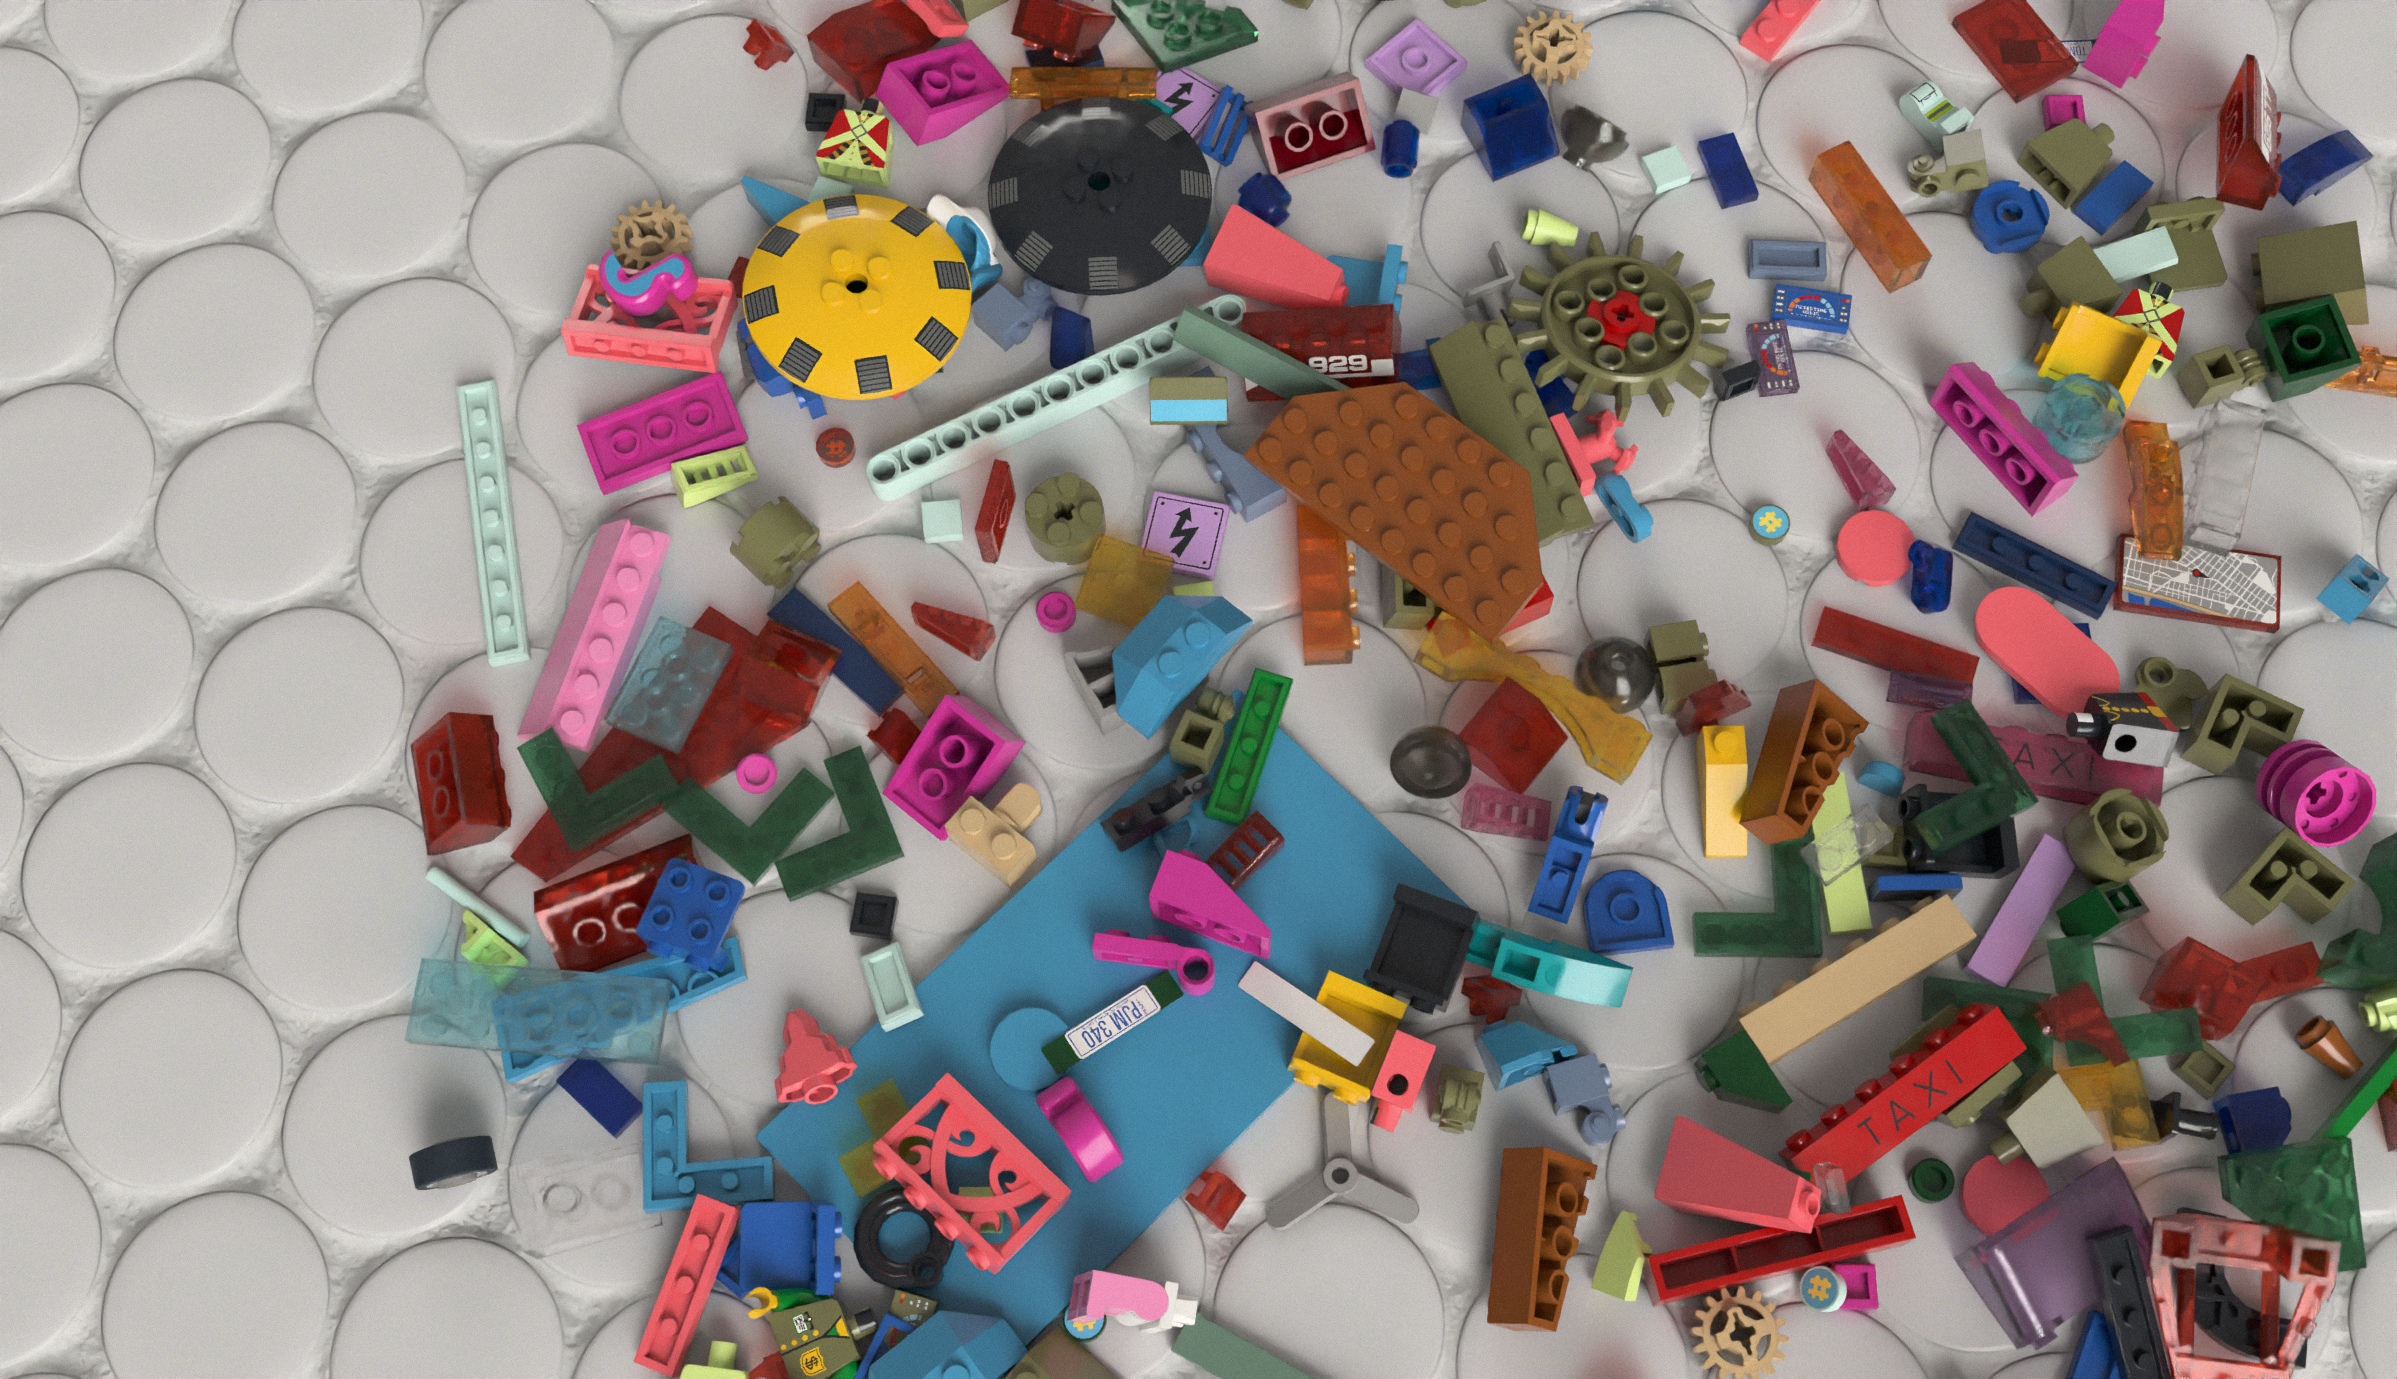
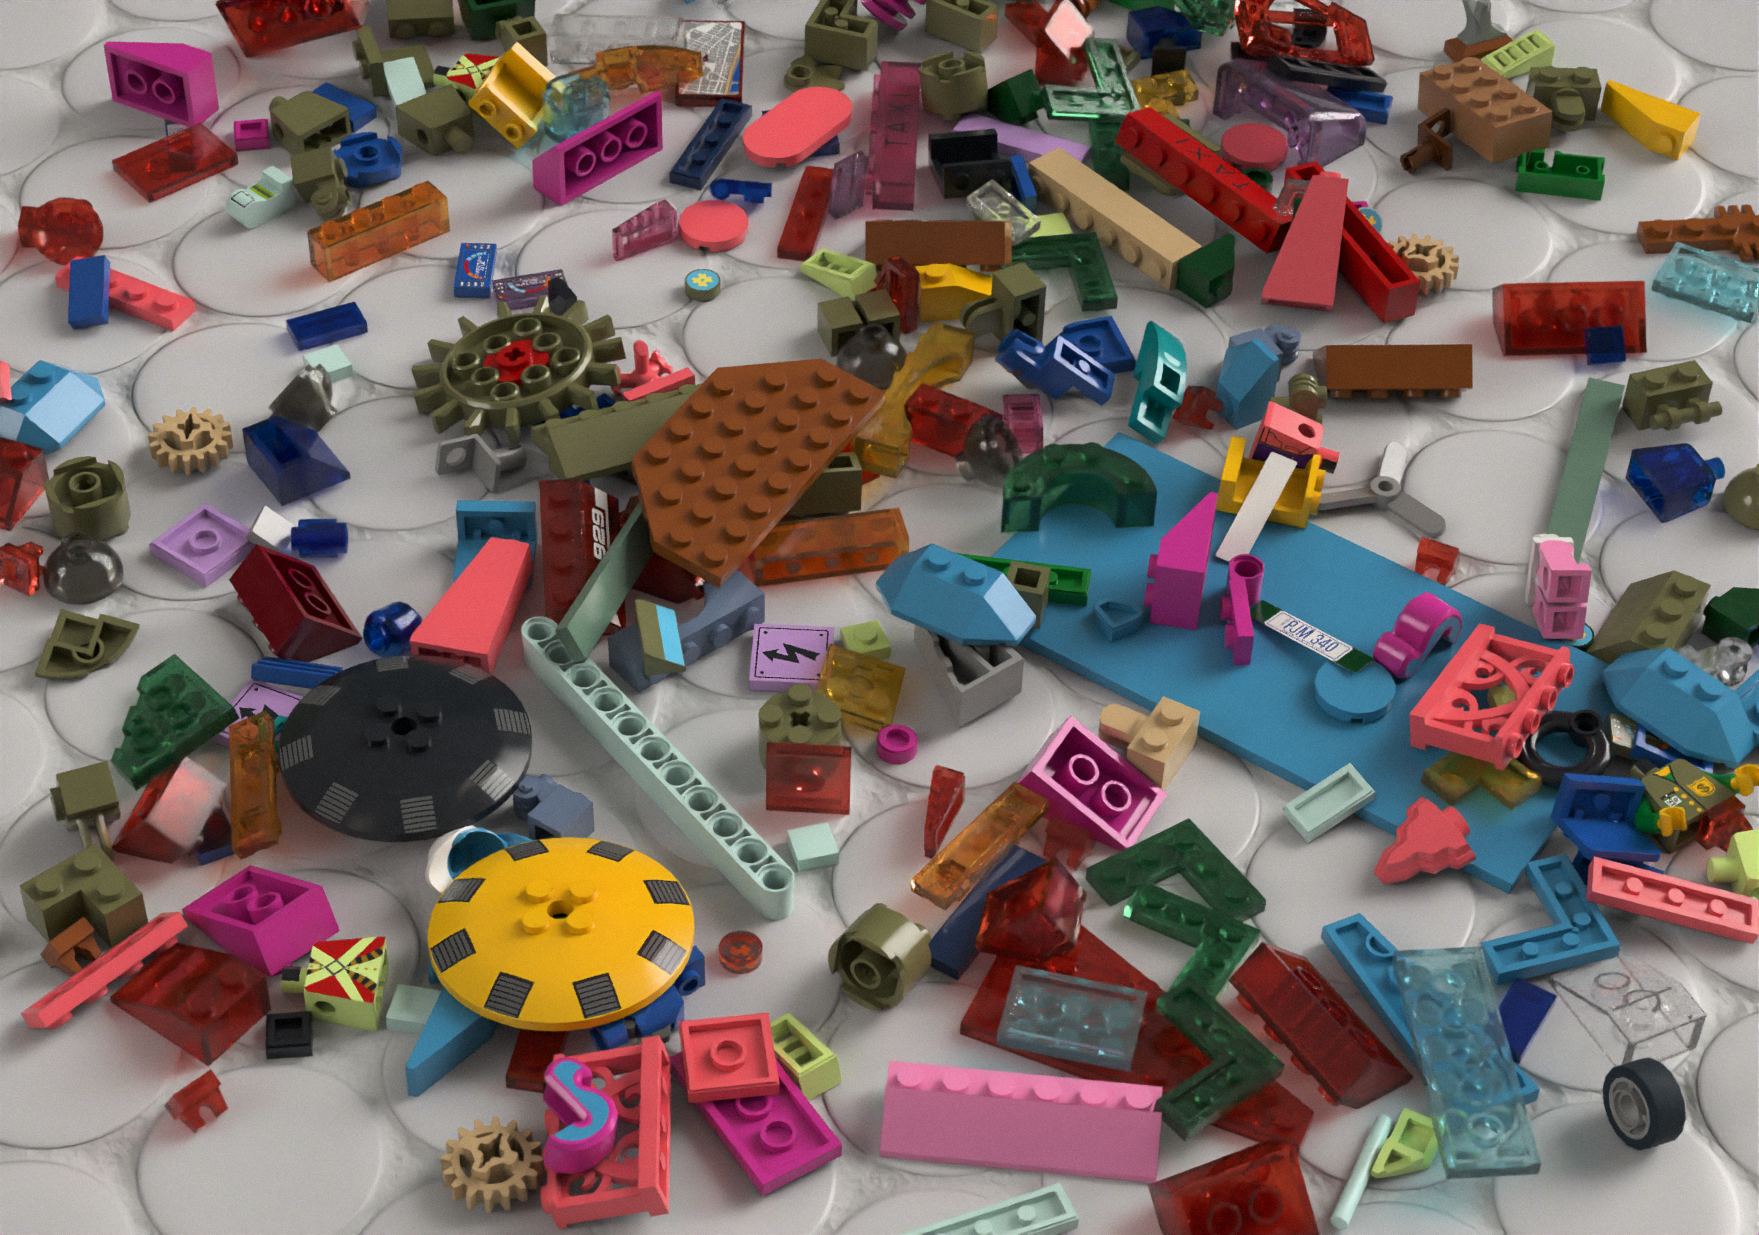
camera: 105 degrees left, 25 degrees down
blue bracket [635,858,745,973] -> none
dark pink tile [736,753,777,794] -> none
black tile [849,892,899,941] -> none
clear blue slope [1050,306,1095,370] -> none
black hinge [1100,766,1212,853] -> none
clear red slope [1204,810,1285,892] -> none
black panel [1363,883,1481,1015] -> none
yellowish green cone [1520,208,1579,247] -> none
yellowish green slope [1591,1210,1653,1301] -> none
dark azure plate [1594,471,1653,543] -> none
sand blue tile [1748,239,1827,282] -> none
dark azure tile [1857,761,1906,798] -> none
clear green plate [1912,698,2039,856] -> none
torso [1987,1065,2106,1170] -> none
clear red arch [2033,981,2131,1067] -> none
black torso [2066,692,2180,768] -> none
none -> coral tile [679,1013,780,1104]
none -> yellowish green slope [800,248,879,301]
none -> olive brick [959,262,1047,343]
none -> clear green brick [1000,442,1157,533]

